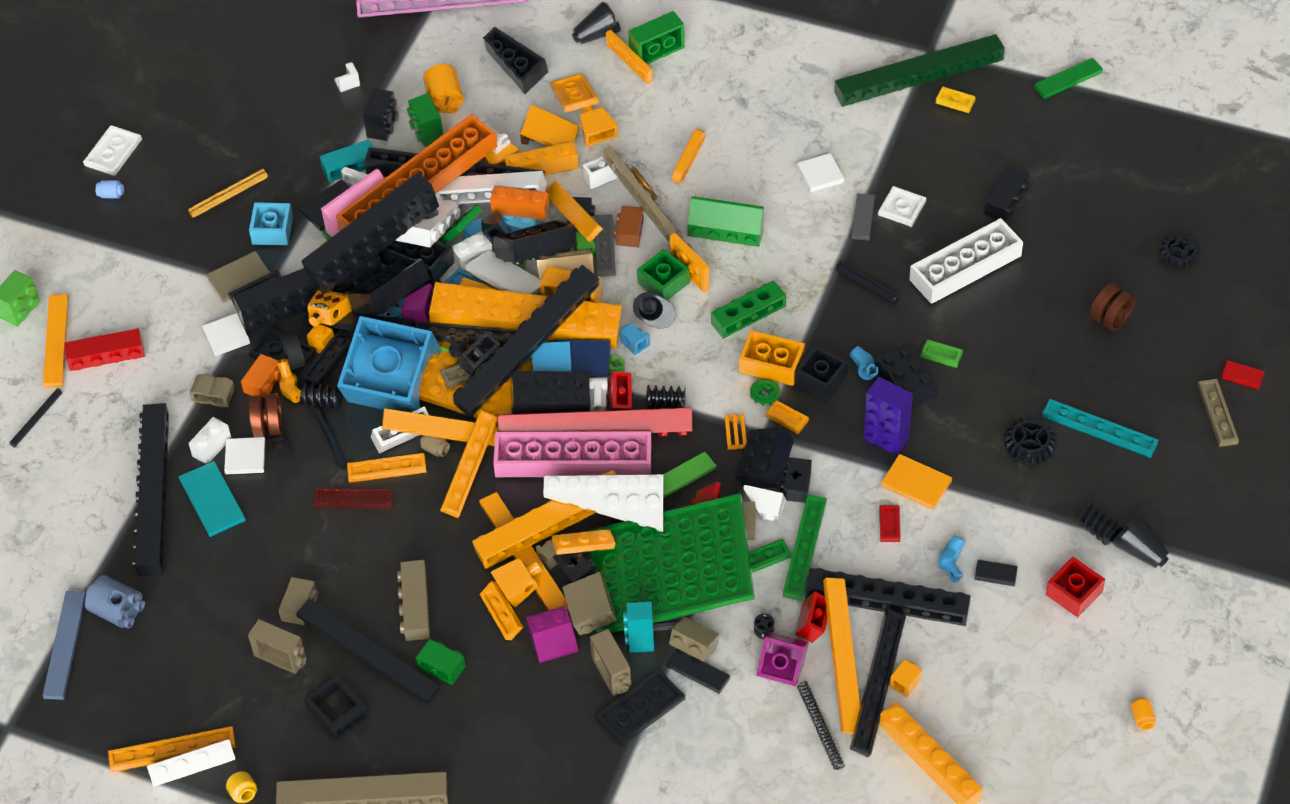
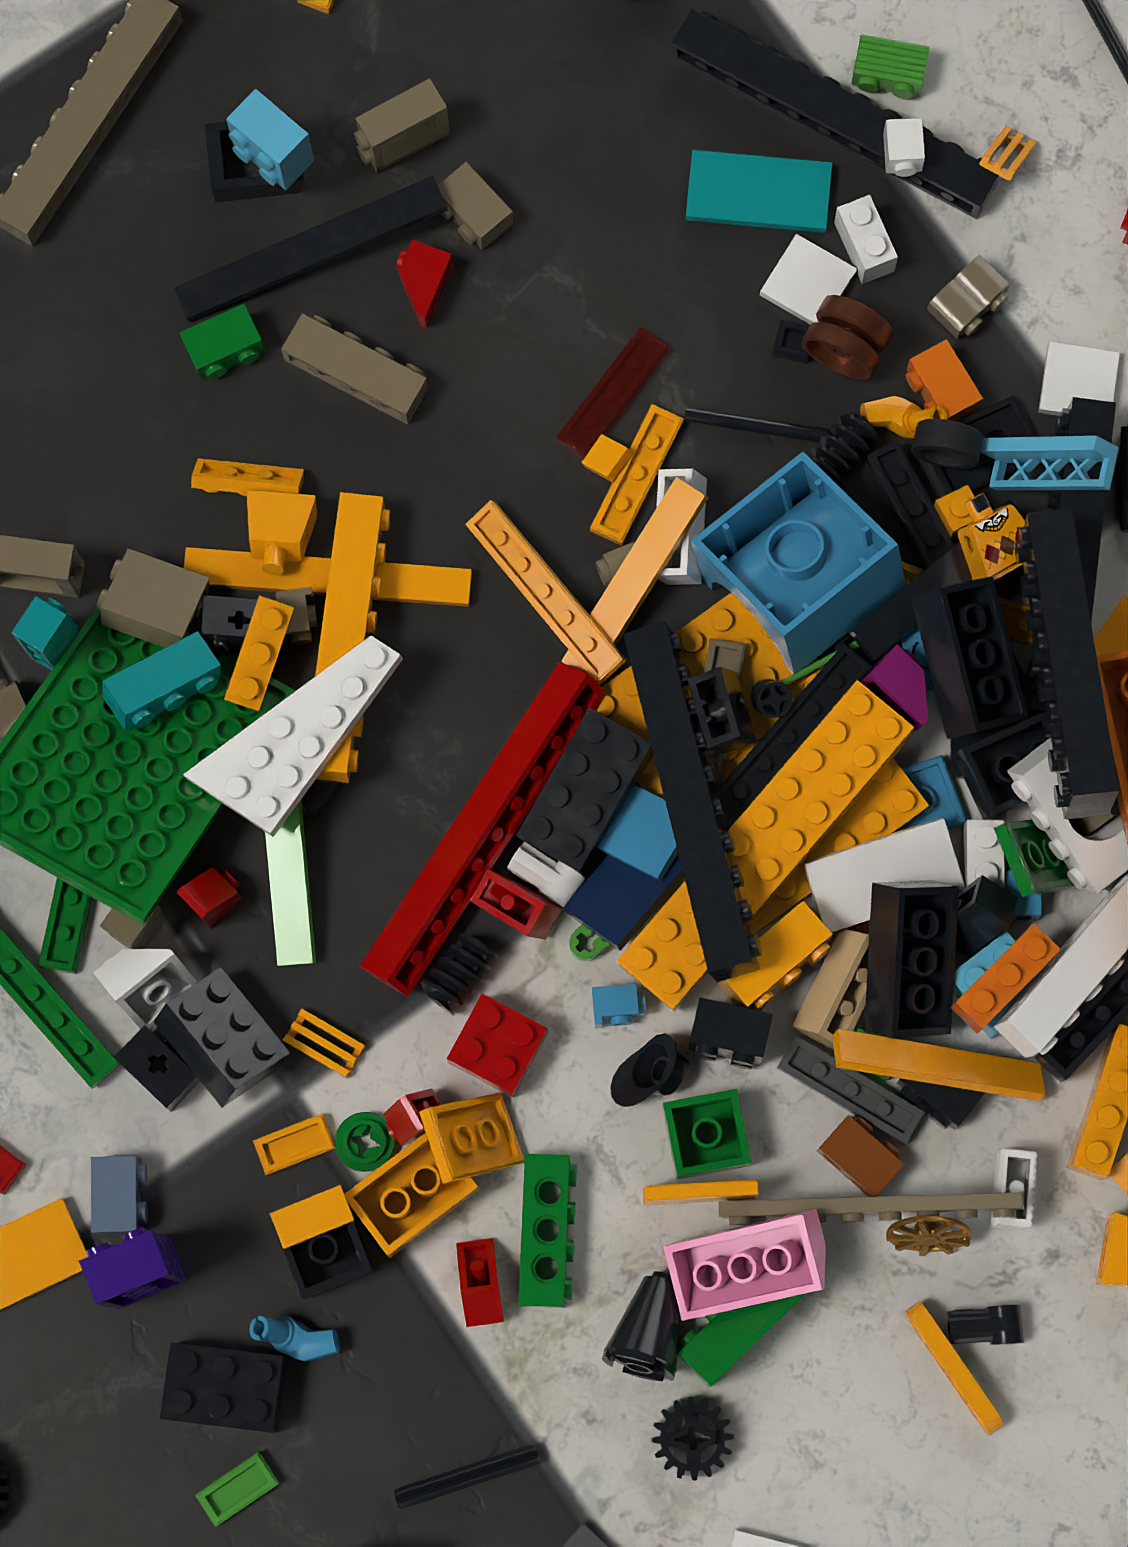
camera: 125 degrees right, 25 degrees up
bright pink brick [494,431,652,477] -> none
magenta slope [526,606,579,663] -> none
none -> sand blue brick [91,1156,148,1235]
none -> teal brick [102,631,221,731]
none -> medium azure brick [226,89,314,190]
none -> light orange tile [270,1185,355,1250]
none -> red slope [383,1088,441,1146]
none -> red slope [396,239,453,329]
none -> light orange tile [419,1092,524,1184]
none -> red brick [447,993,548,1098]
none -> red slope [456,1238,504,1327]
none -> light orange tile [581,434,632,482]
none -> black cone [602,1271,679,1382]
none -> black gear [651,1397,734,1481]
none -> bright pink slope [663,1209,826,1321]
none -> black brick [688,997,773,1070]
none -> bright green brick [851,34,930,99]
none -> white brick [883,118,925,177]
none -> black piece [947,1305,1024,1345]
none -> light orange tile [979,125,1036,181]
none -> medium azure fence [981,436,1119,490]

